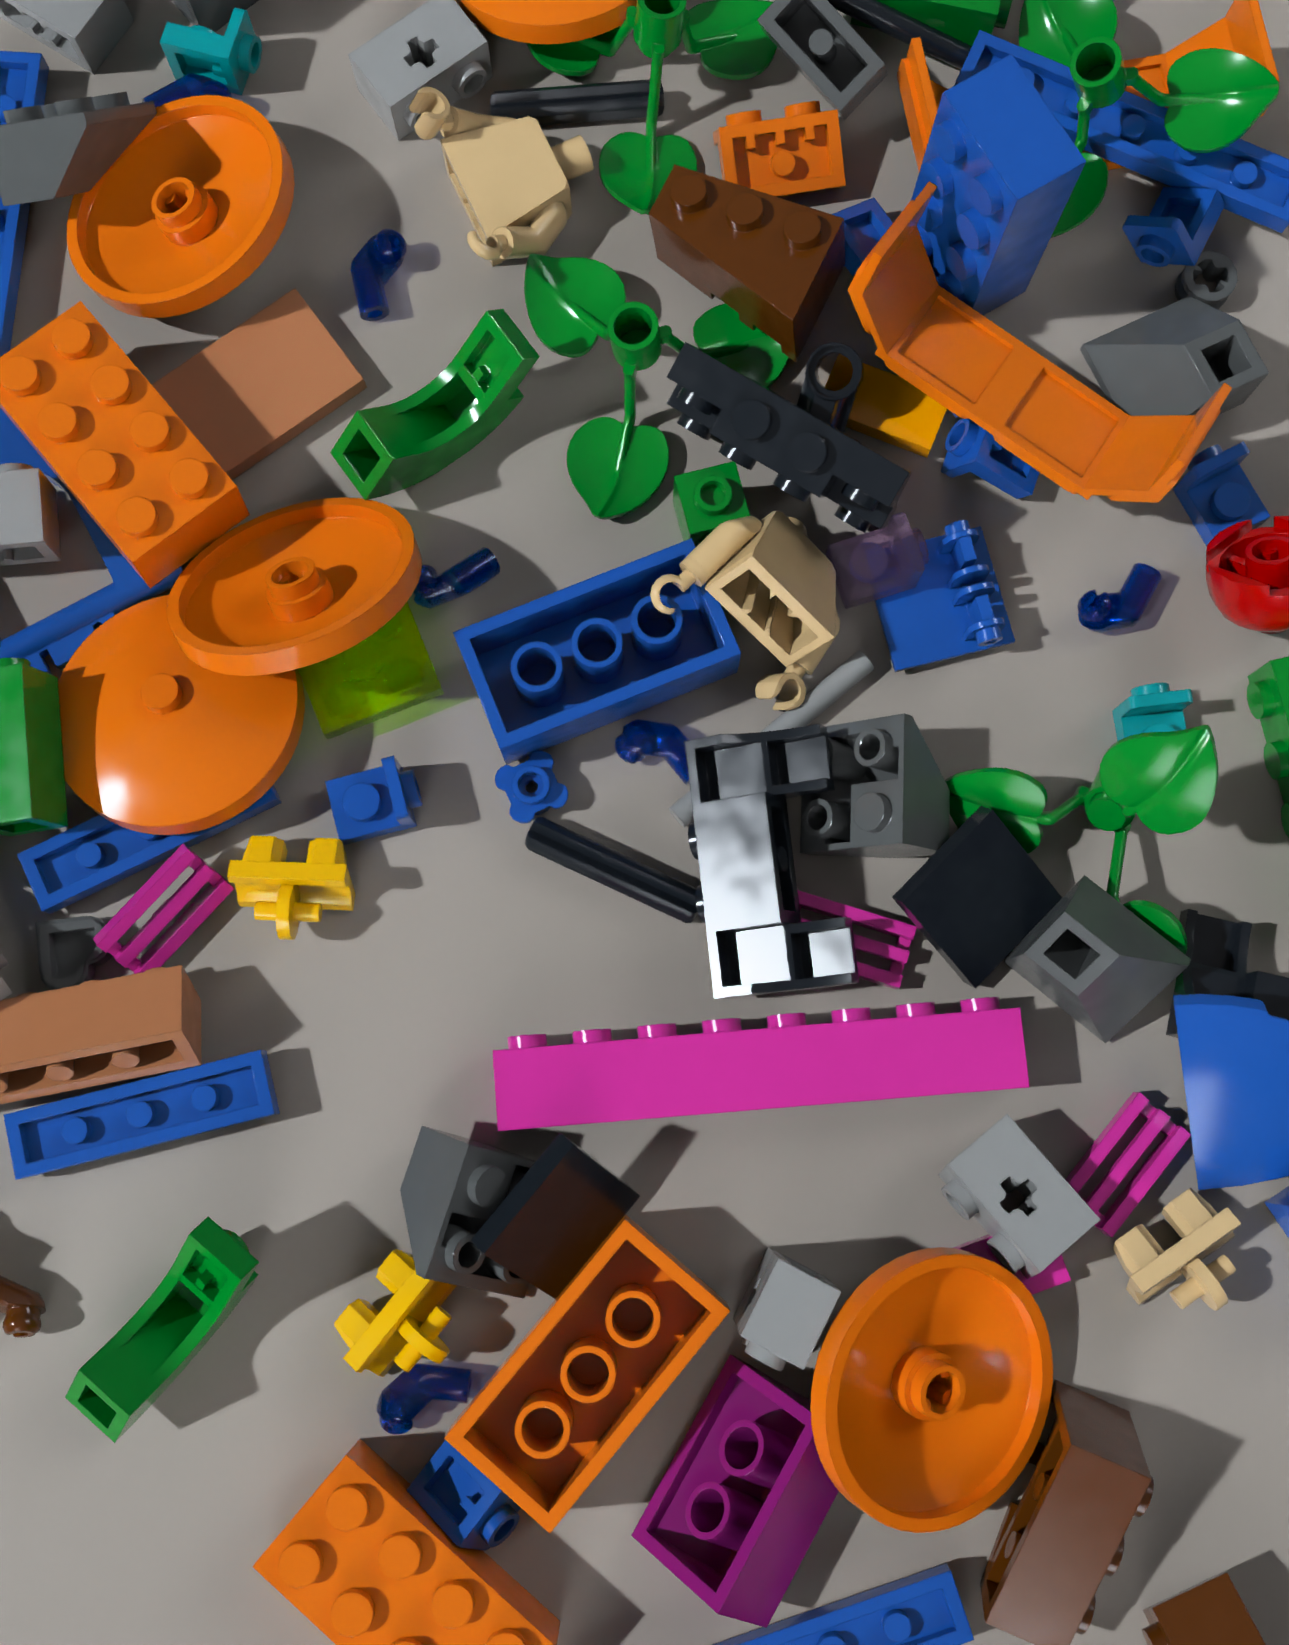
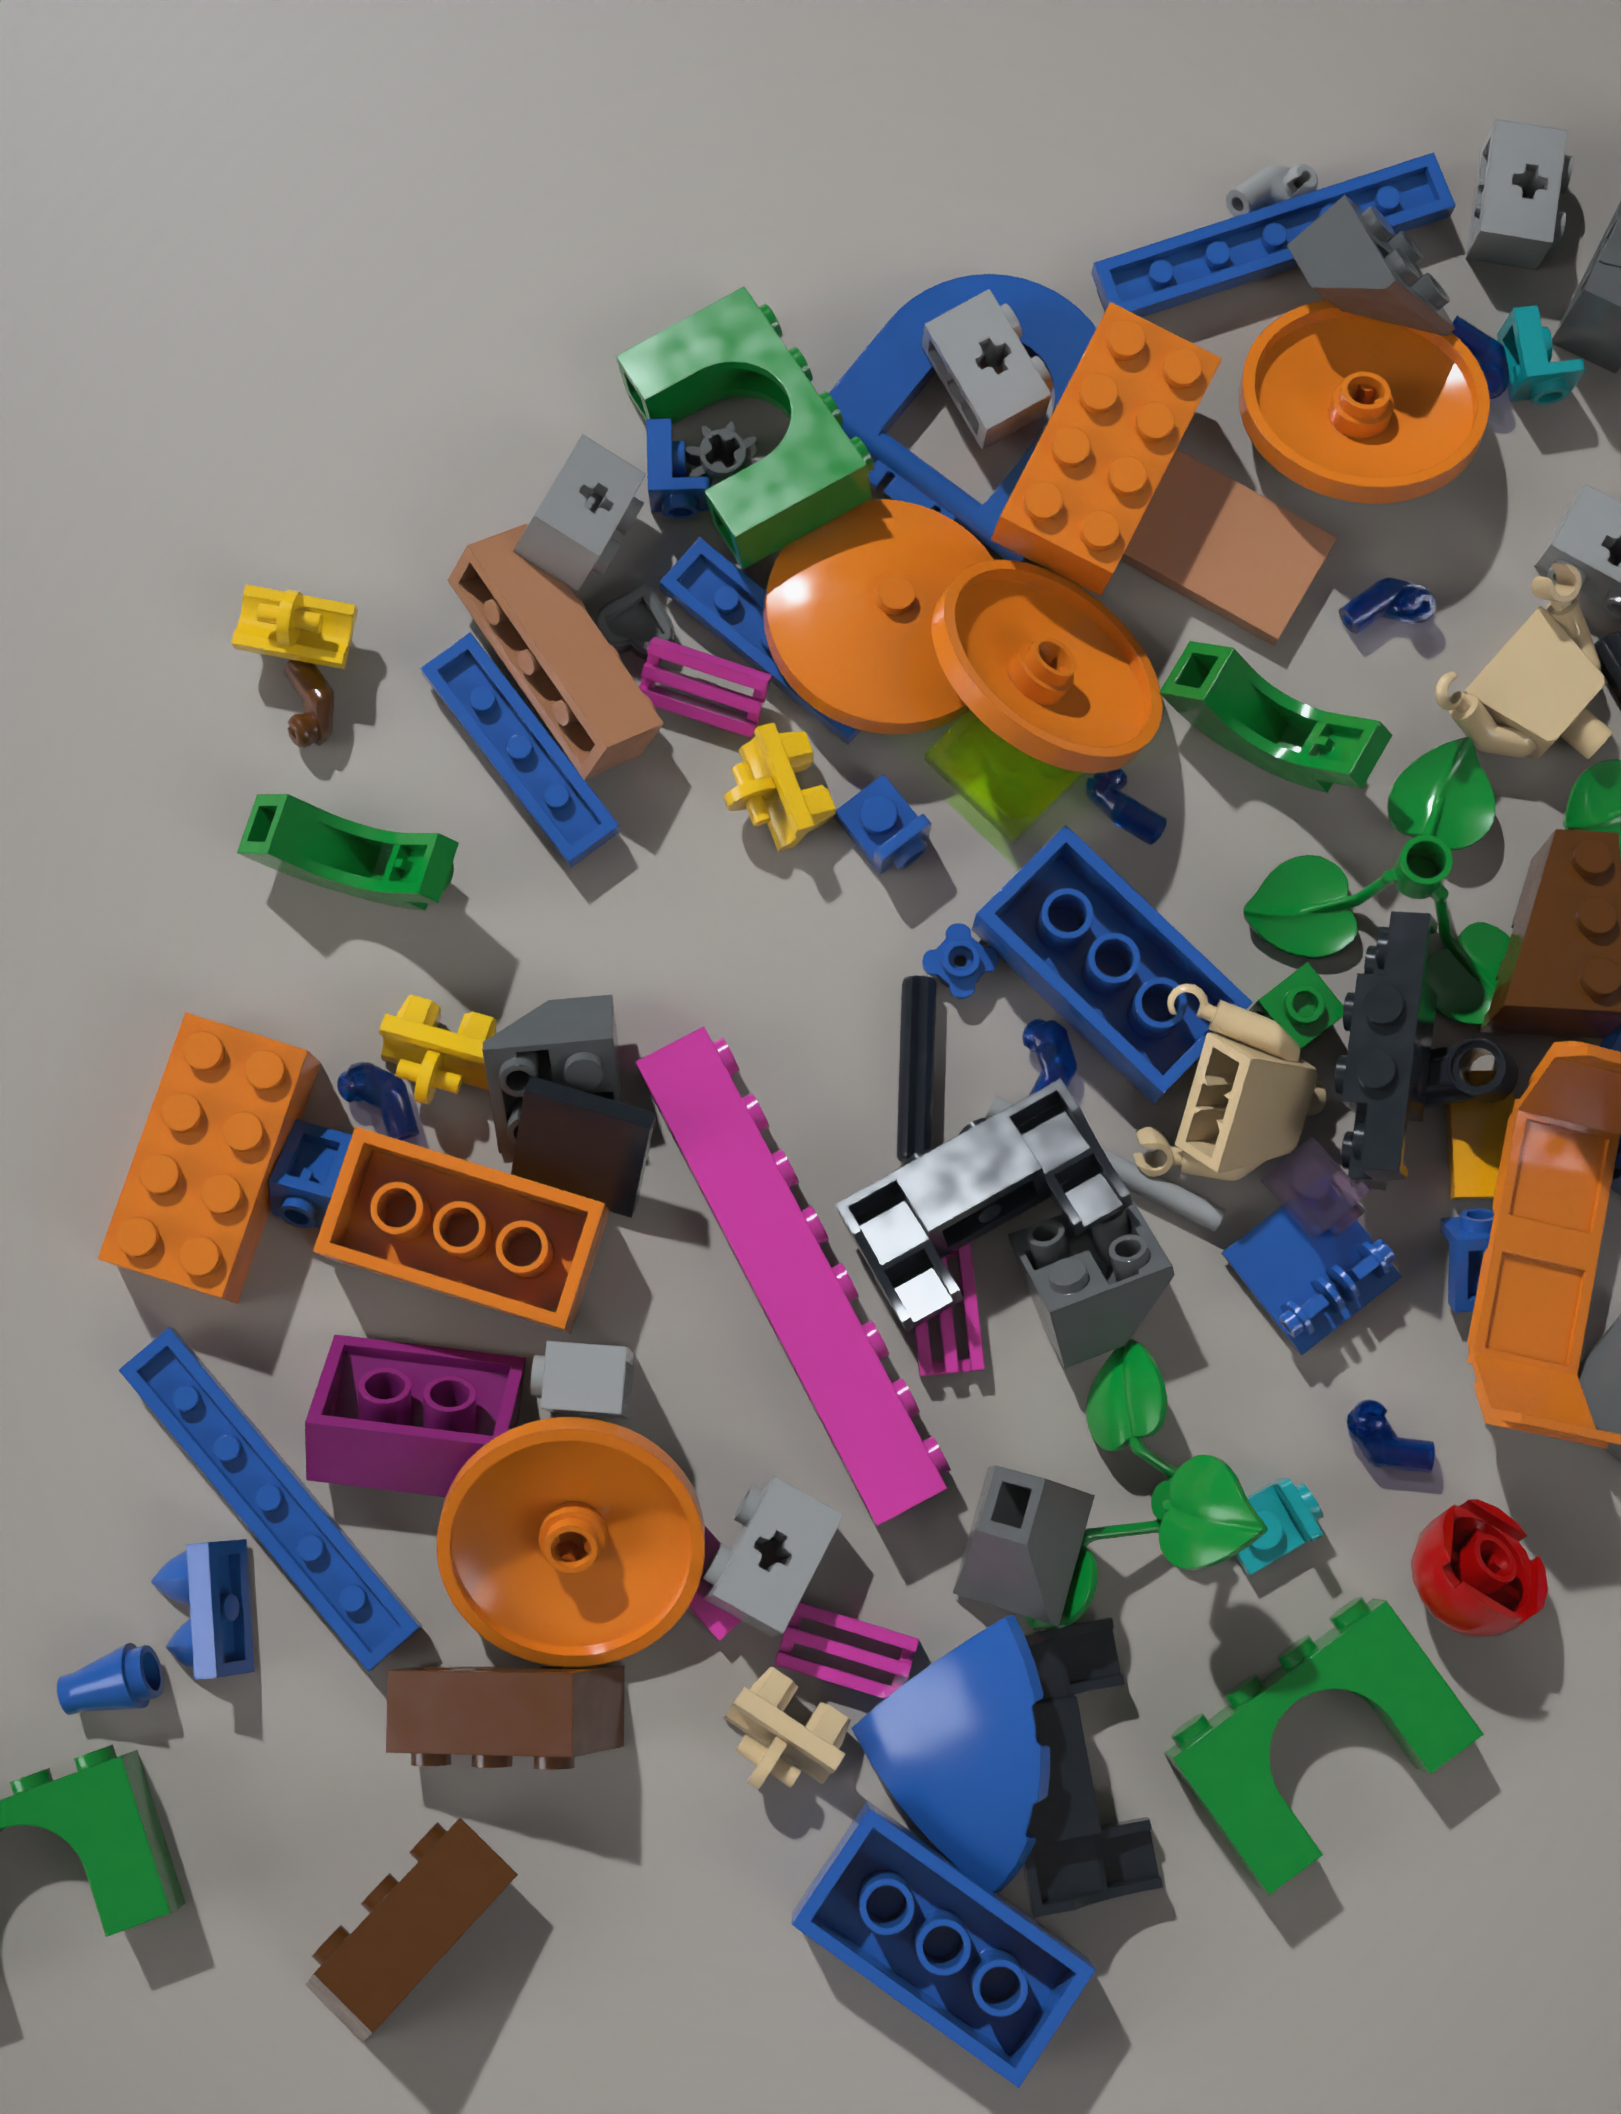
camera: 65 degrees right, 0 degrees up
black tile [892,806,1062,989] -> none
blue bracket [1173,441,1271,546] -> none

